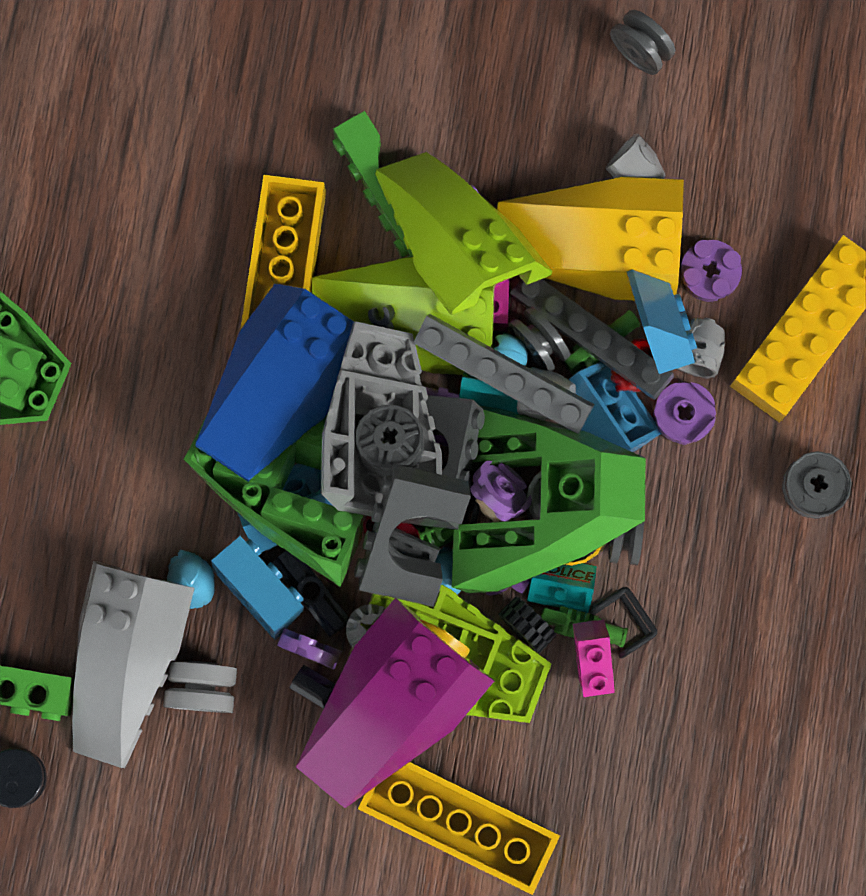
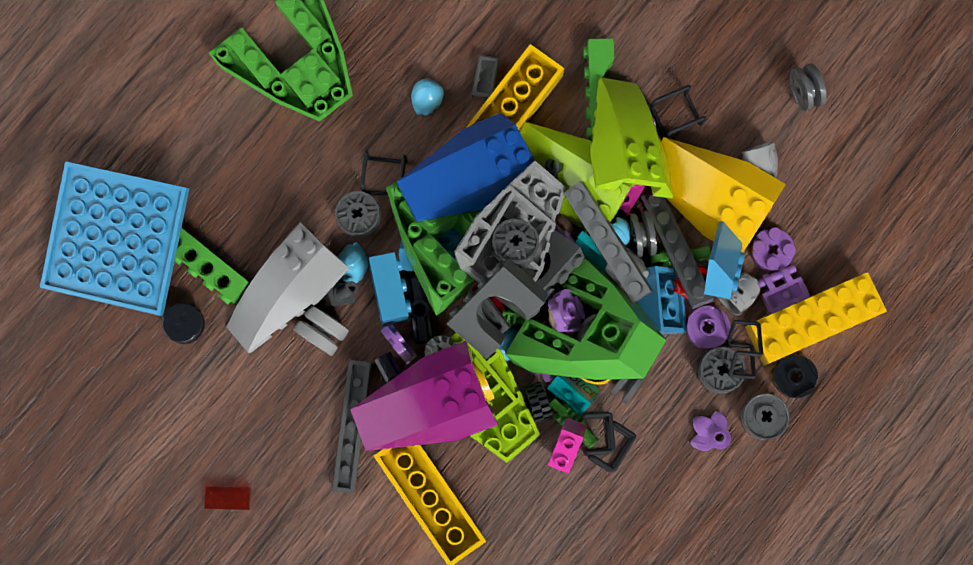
camera: 30 degrees right, 0 degrees up
none -> dark grey bracket [317,281,358,311]
none -> dark grey plate [332,360,371,493]
none -> dark grey wheel [335,191,381,238]
none -> black piece [360,151,408,196]
none -> medium azure hair [411,78,444,116]
none -> dark grey plate [472,55,500,99]
none -> black piece [588,421,636,472]
none -> black piece [650,85,706,138]
none -> medium lavender plate [690,411,731,451]
none -> dark grey wheel [697,347,746,394]
none -> black piece [726,320,763,379]
none -> medium lavender plate [757,264,810,314]
none -> black plate [772,355,818,399]

